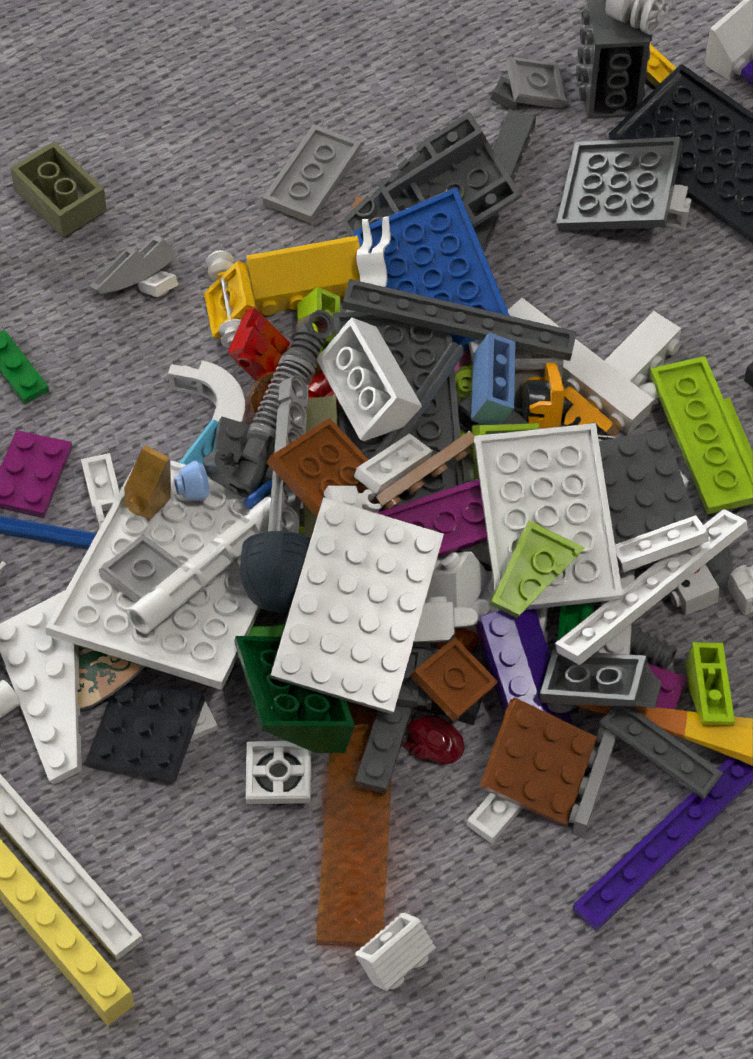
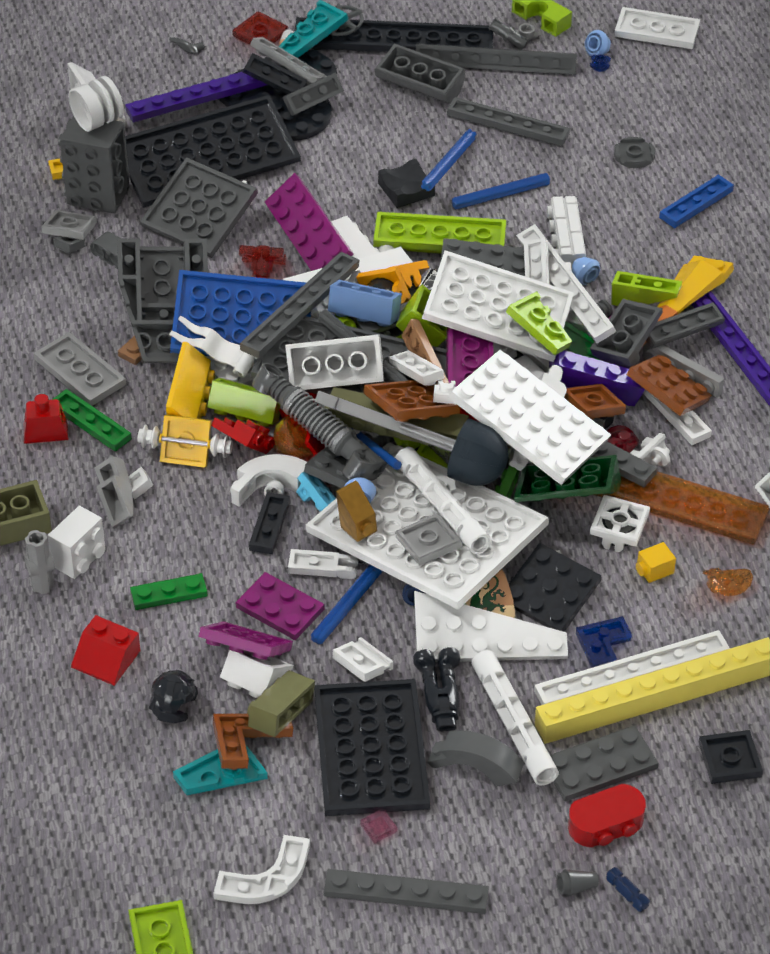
camera: 70 degrees left, 10 degrees down
none -> red torso [23,394,68,444]
none -> white brick [48,505,105,579]
none -> green plate [52,389,132,452]
none -> clear red plant [239,245,287,278]
none -> black plate [249,492,290,555]
none -> magenta plate [264,173,354,271]
none -> white hinge [264,480,284,496]
none -> light blue cone [572,257,600,285]
none -> clear blue plate [576,616,632,668]
none -> white hips [630,433,670,467]
none -> yellow brick [636,542,676,583]
none -> clear orange hat [702,568,753,596]

